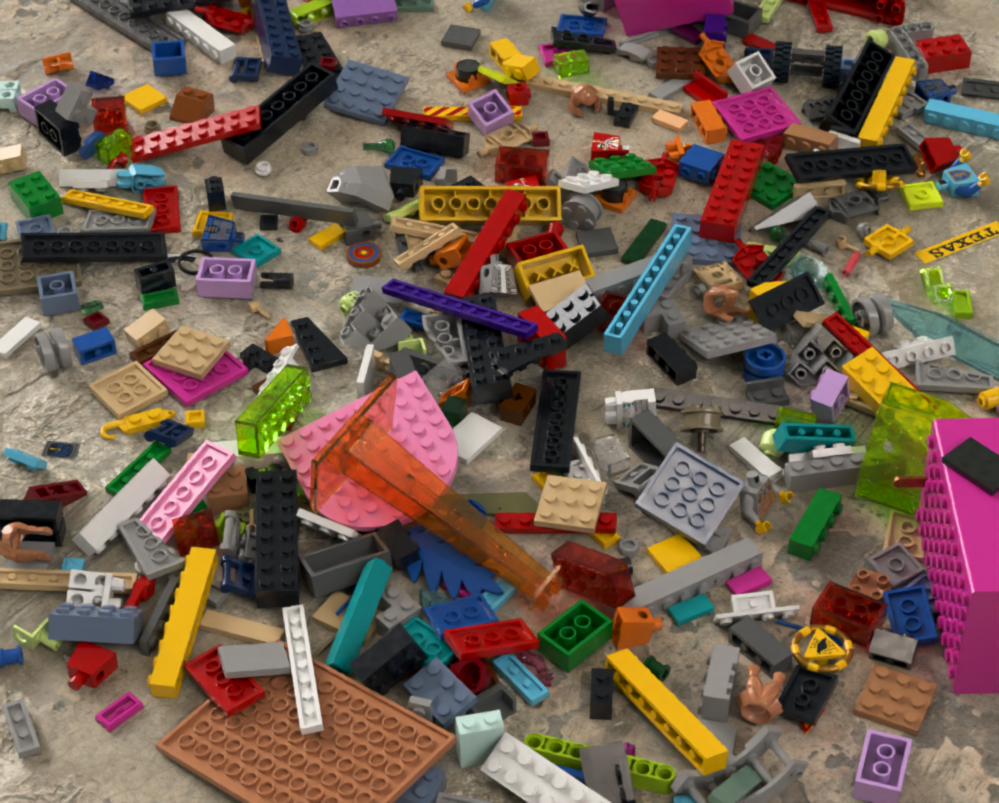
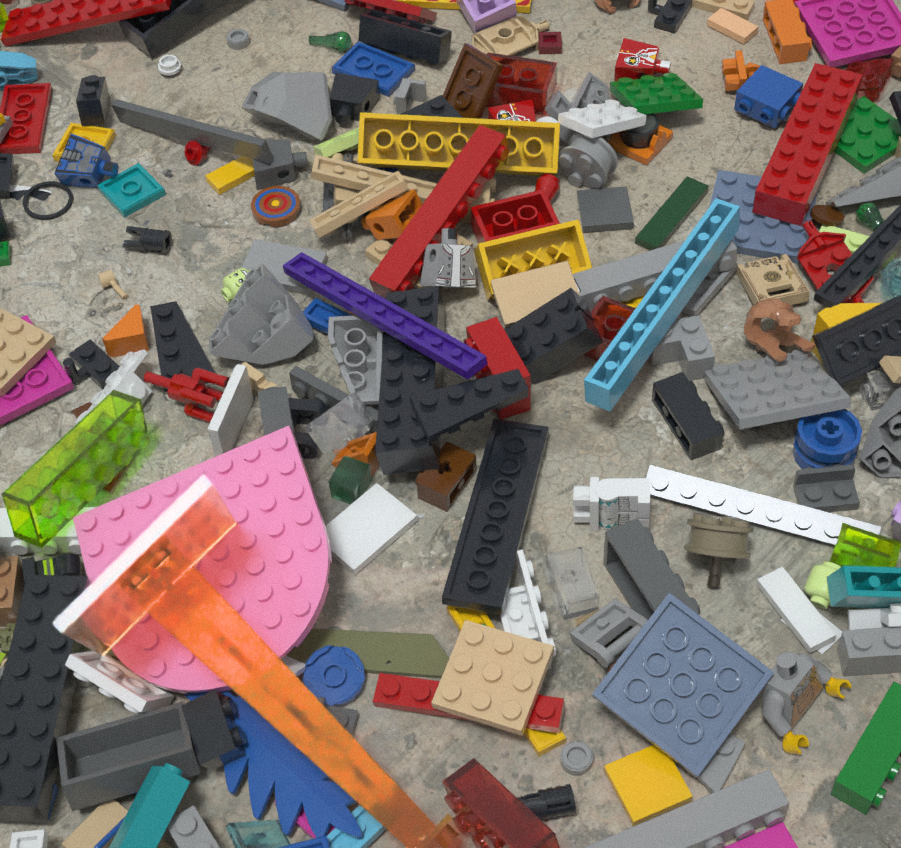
camera: 10 degrees right, 10 degrees up
lavender brick [196,257,257,299] -> none
black tile [260,215,279,231] -> none
yellowish green bracket [398,333,426,354] -> none
red plate [638,152,679,202] -> none
light grey plate [693,283,707,300] -> none
none -> red plant [144,368,229,423]
none -> reddish brown tile [443,43,504,119]
none -> reddish brown piece [810,205,845,226]

